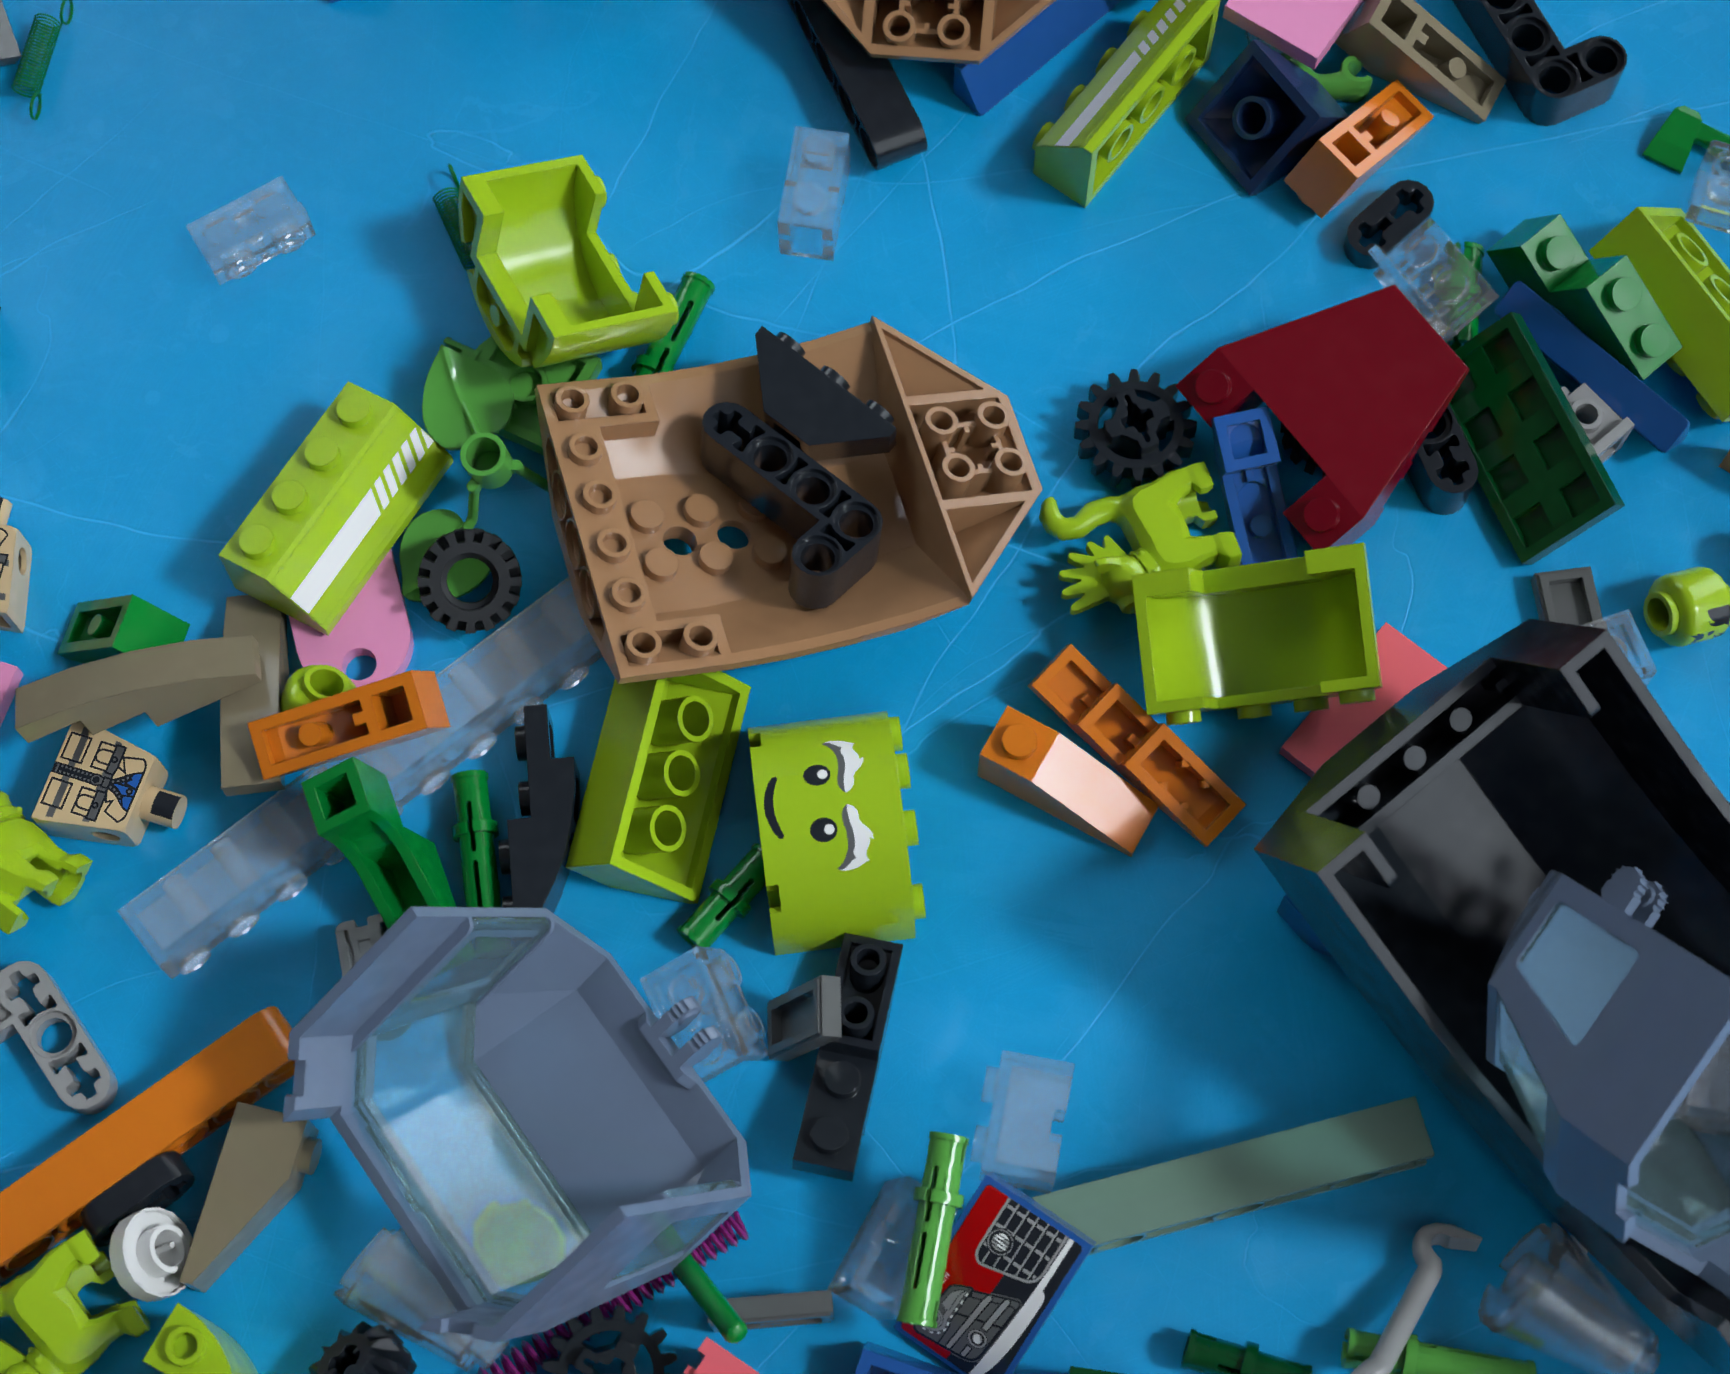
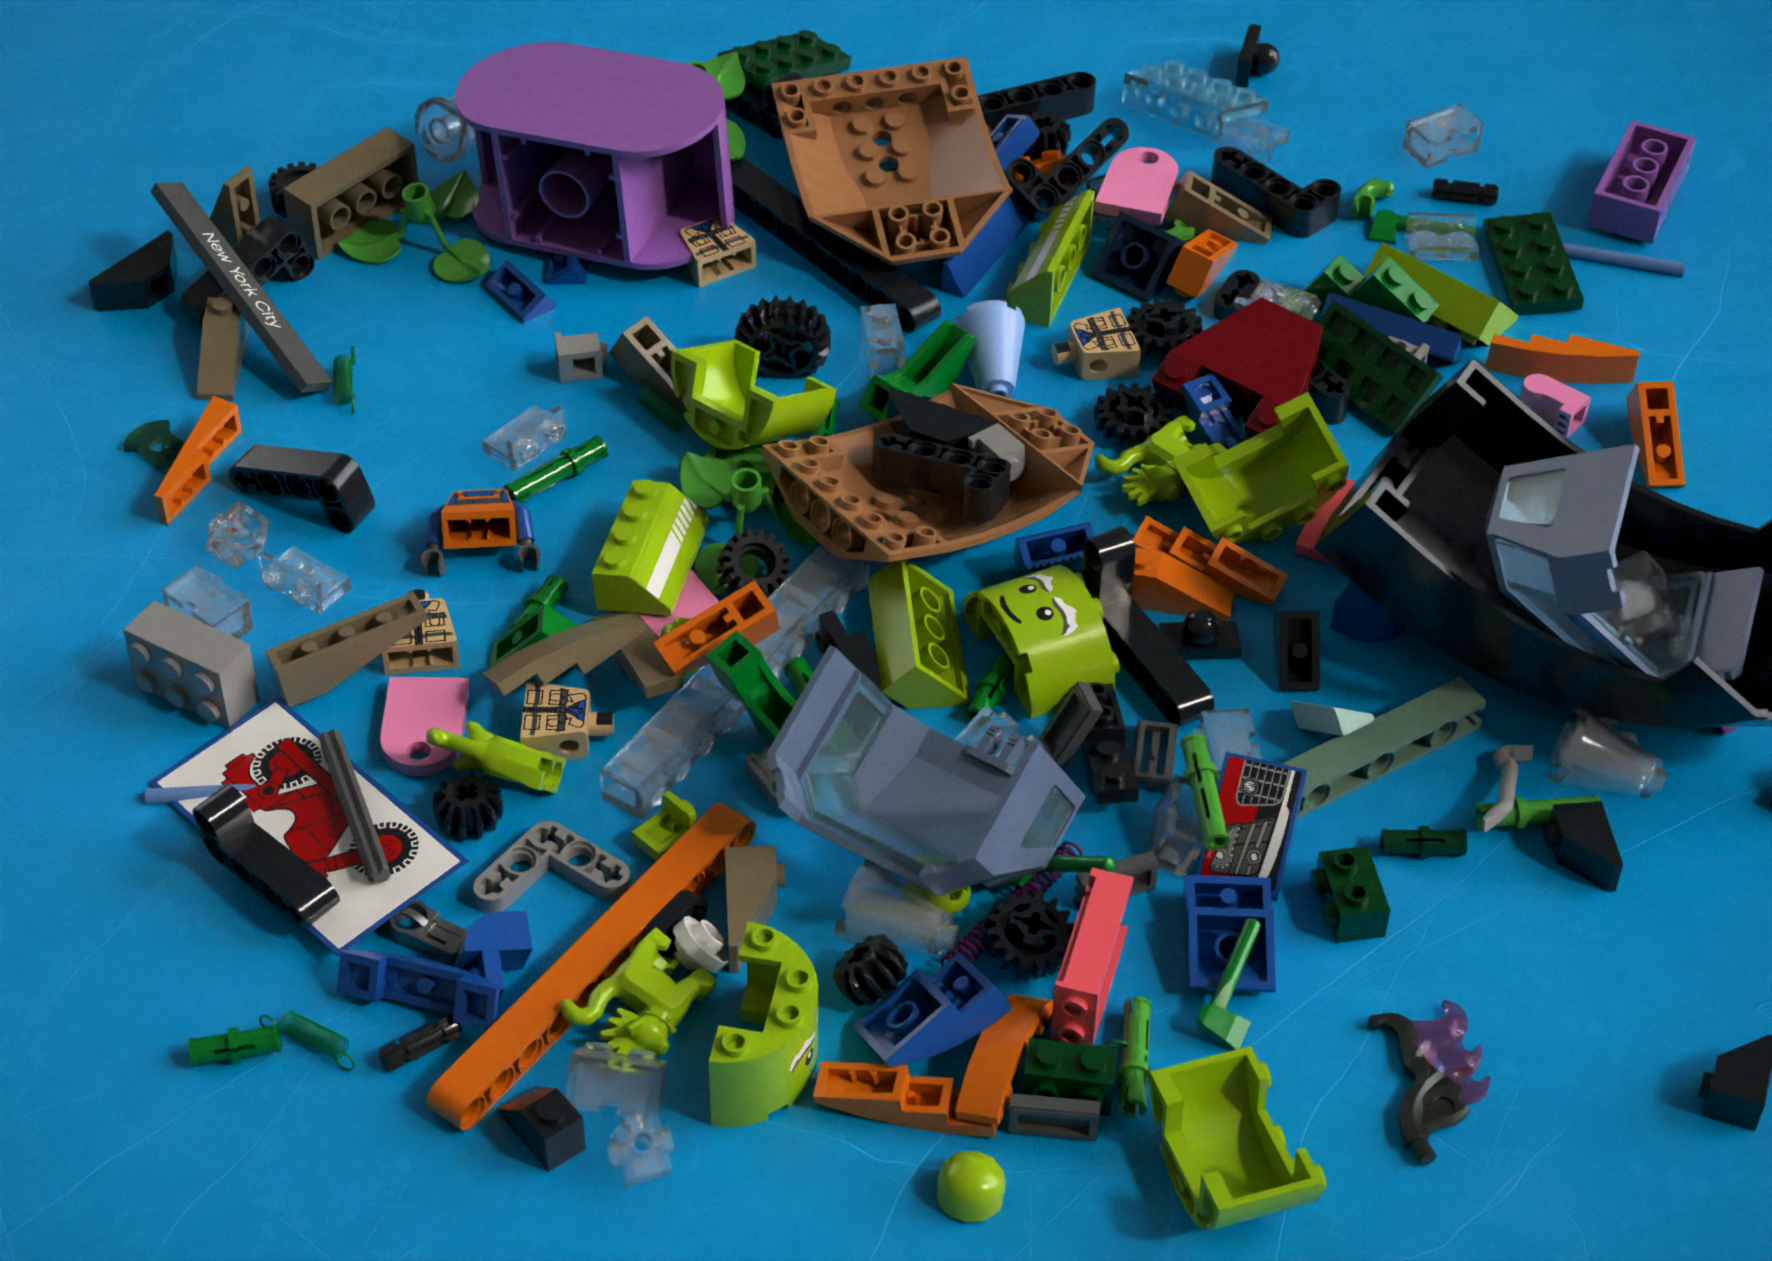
camera: 20 degrees left, 25 degrees down
none -> torso [421,489,540,576]
none -> green pin [504,435,608,503]
none -> green pin [509,574,569,629]
none -> light grey brick [554,332,608,383]
none -> dark tan slope [609,316,688,413]
none -> lime bracket [632,791,697,862]
none -> black gear [734,294,831,379]
none -> green arch [858,320,977,421]
none -> light blue cone [954,300,1025,398]
none -> light grey brick [968,423,1025,482]
none -> blue brick [1013,522,1095,577]
none -> tan torso [1051,308,1141,380]
none -> black beam [1081,526,1215,727]
none -> black gear [1126,298,1203,359]
none -> dark grey tile [1132,720,1178,793]
none -> black tile [1159,608,1241,659]
none -> black slope [1273,611,1320,690]
none -> light aqua slope [1290,701,1375,736]
none -> bright green piece [1350,177,1394,219]

